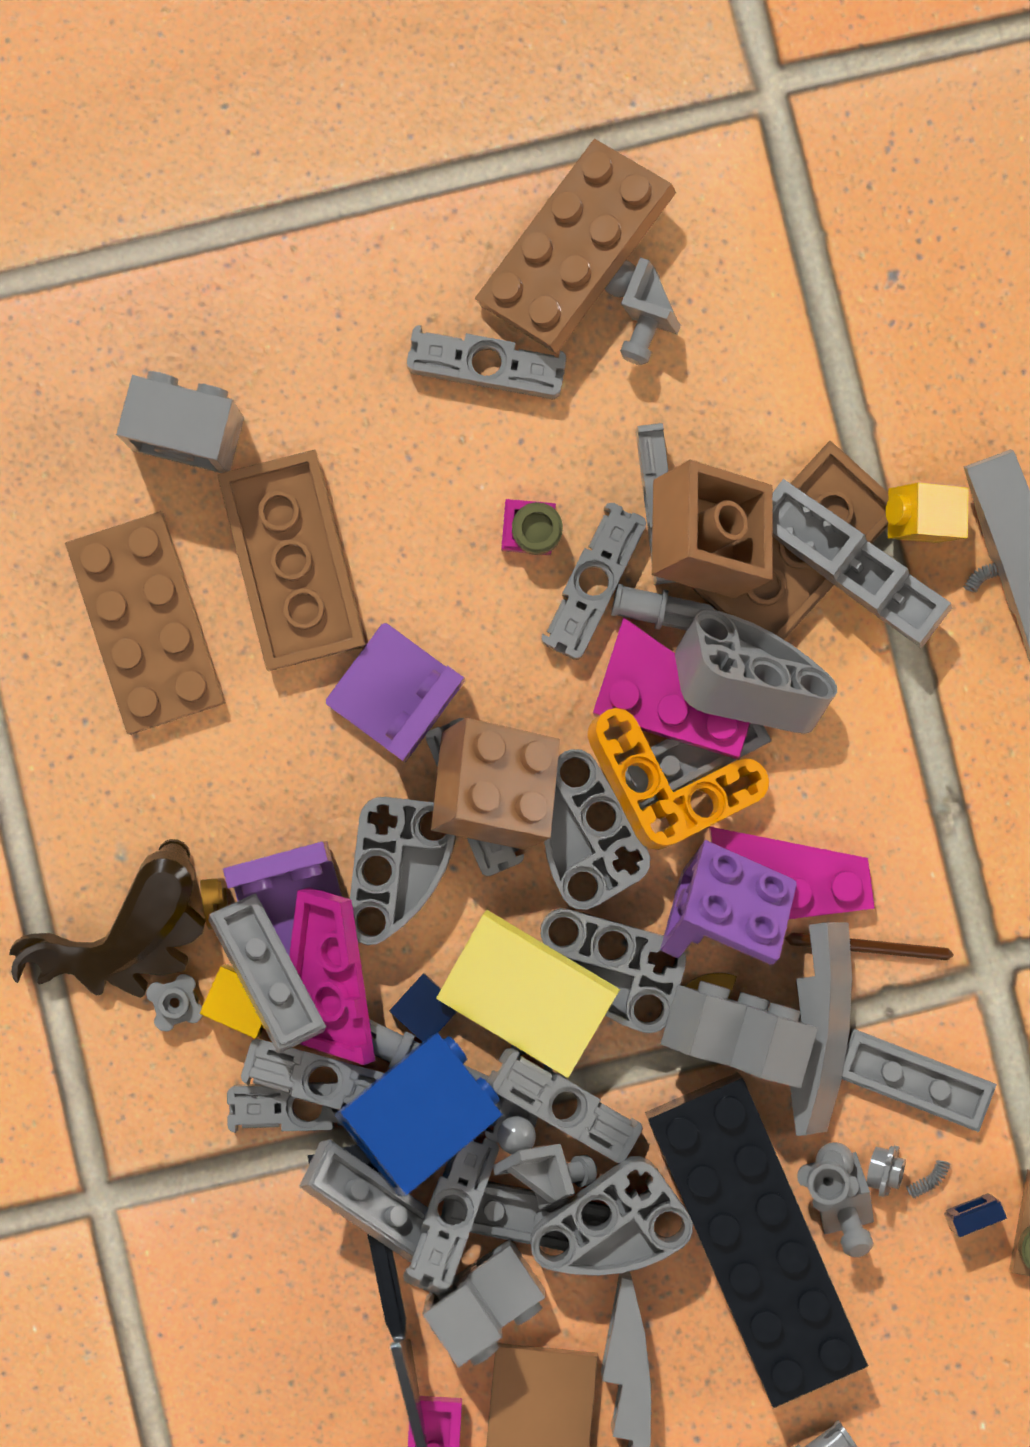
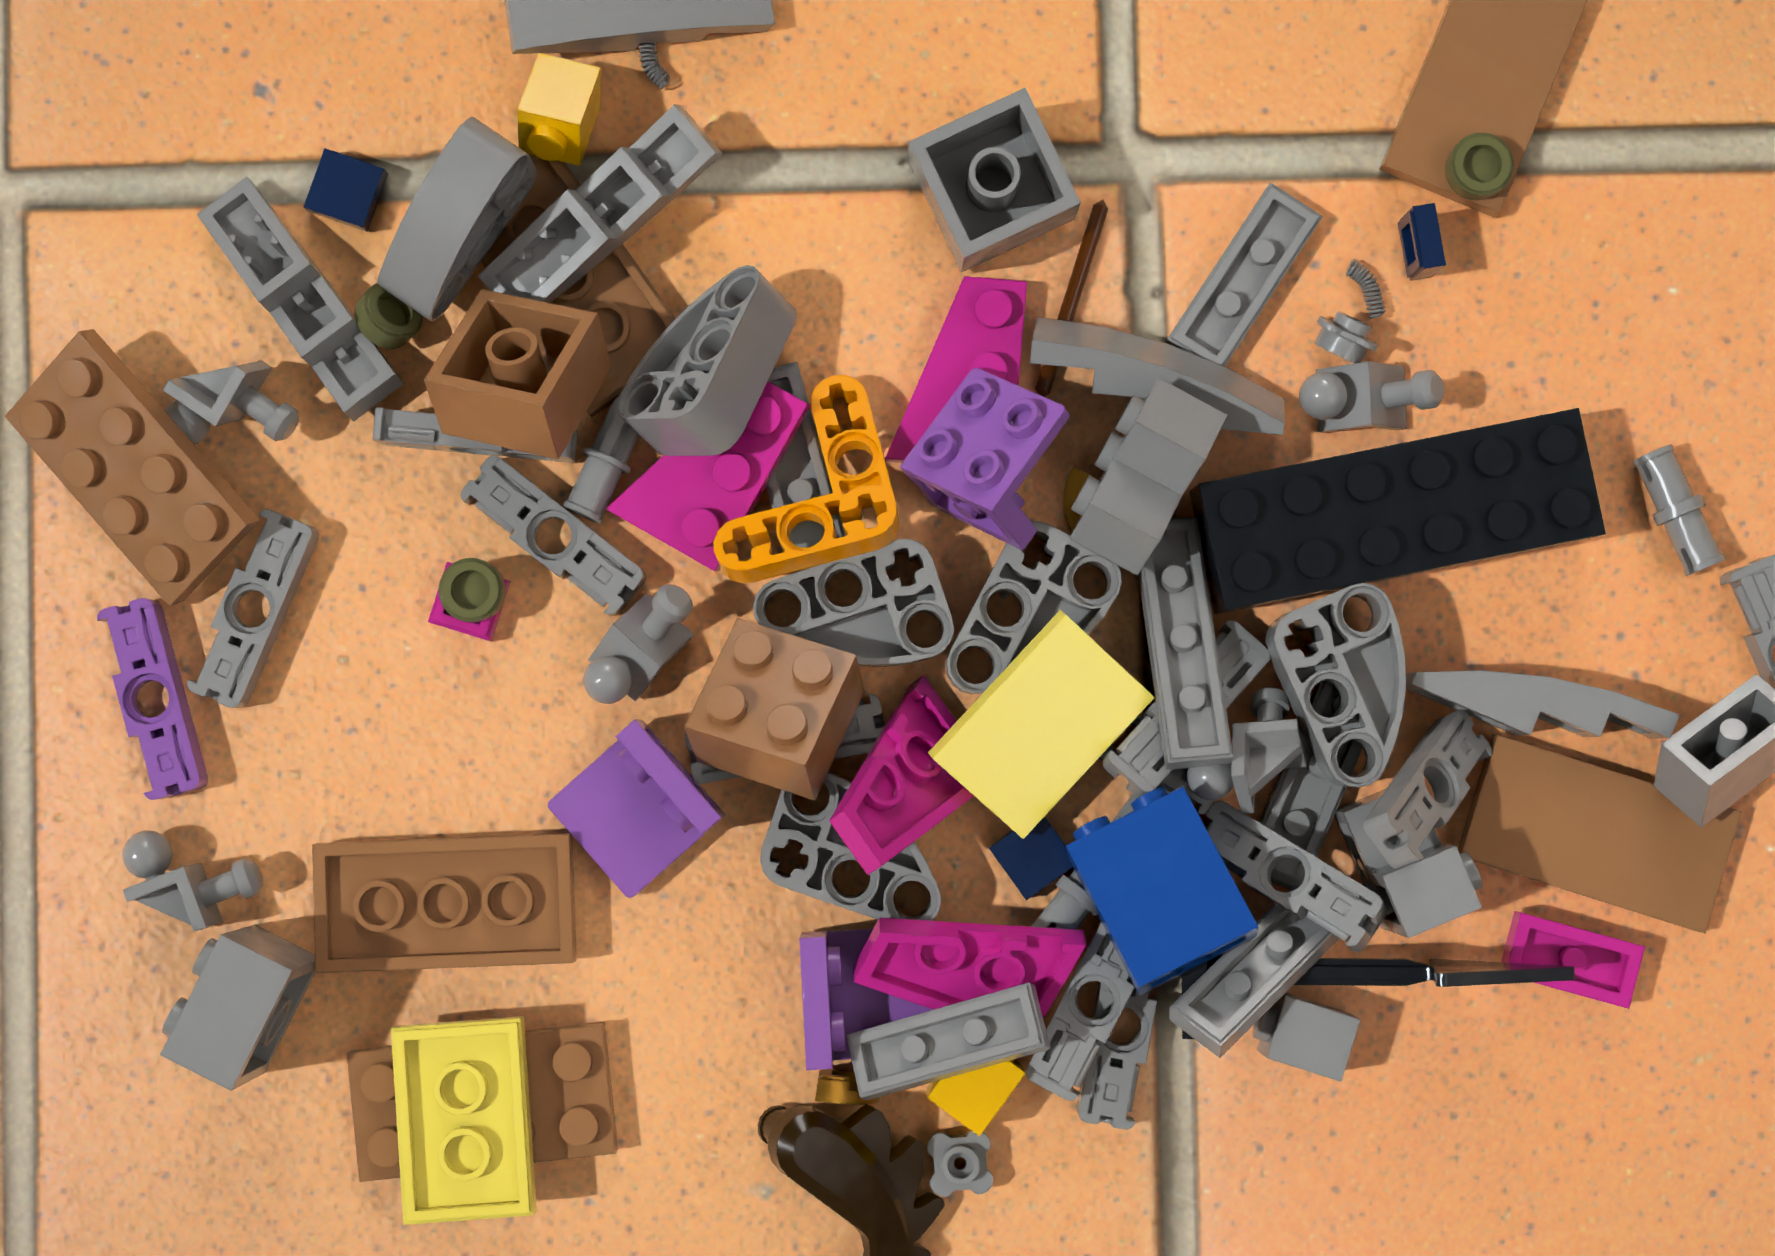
camera: 85 degrees left, 0 degrees up
light grey plate [797,1150,859,1212] -> none
none -> medium lavender piece [97,598,208,800]
none -> light grey piece [122,830,263,932]
none -> light grey slope [197,177,404,422]
none -> dark blue tile [303,148,388,232]
none -> olive tile [354,283,422,349]
none -> light grey beam [377,117,537,321]
none -> light yellow tile [391,1016,537,1225]
none -> light grey piece [583,584,694,704]
none -> dark pink wing [829,675,974,875]
none -> light grey brick [908,88,1081,273]
none -> light grey tile [1138,517,1233,770]
none -> light grey brick [1253,993,1361,1082]
none -> light grey piece [1363,710,1492,869]

